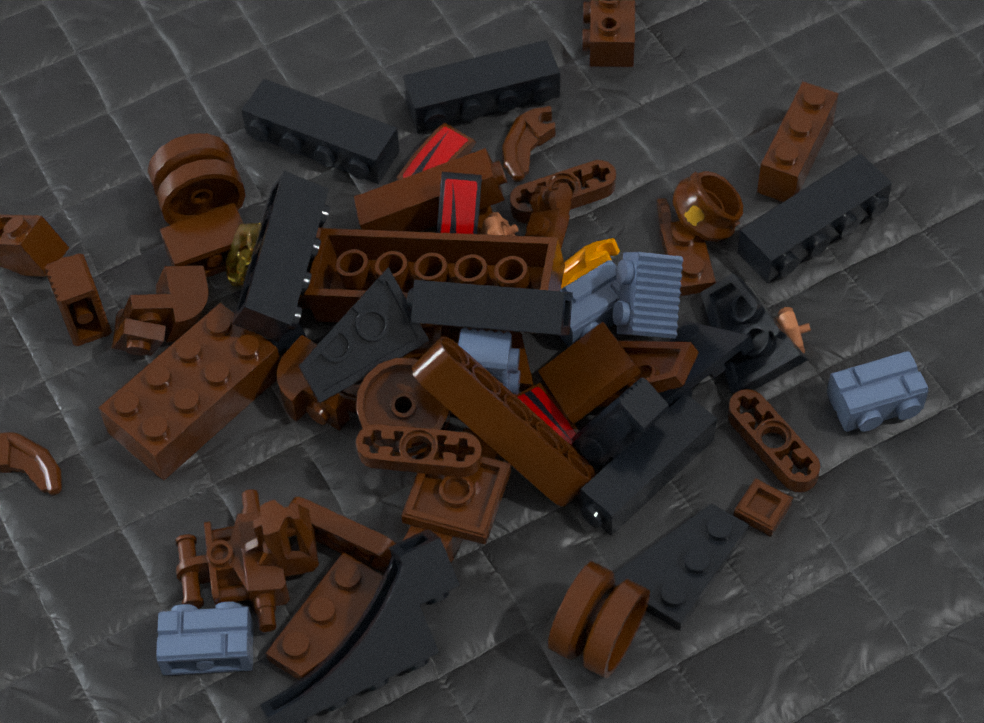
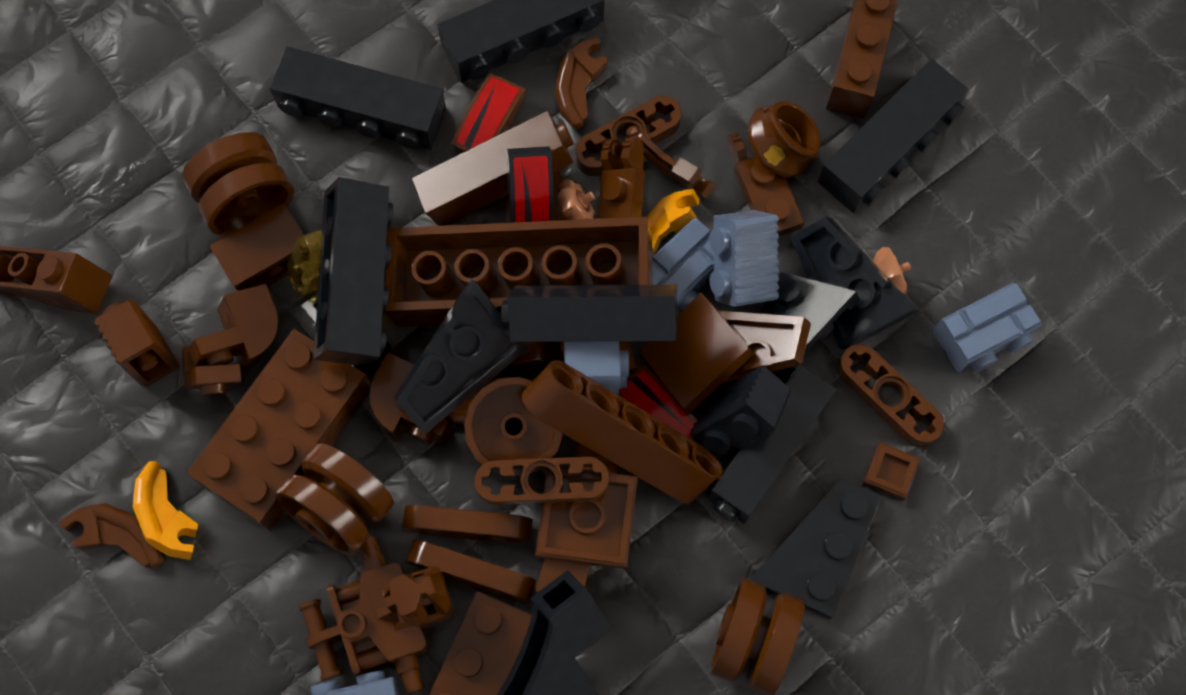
camera: 15 degrees left, 15 degrees up
none -> light orange piece [132,461,199,560]
none -> reddish brown wheel [275,443,394,556]
none -> reddish brown beam [402,505,533,544]
none -> reddish brown piece [626,126,715,199]

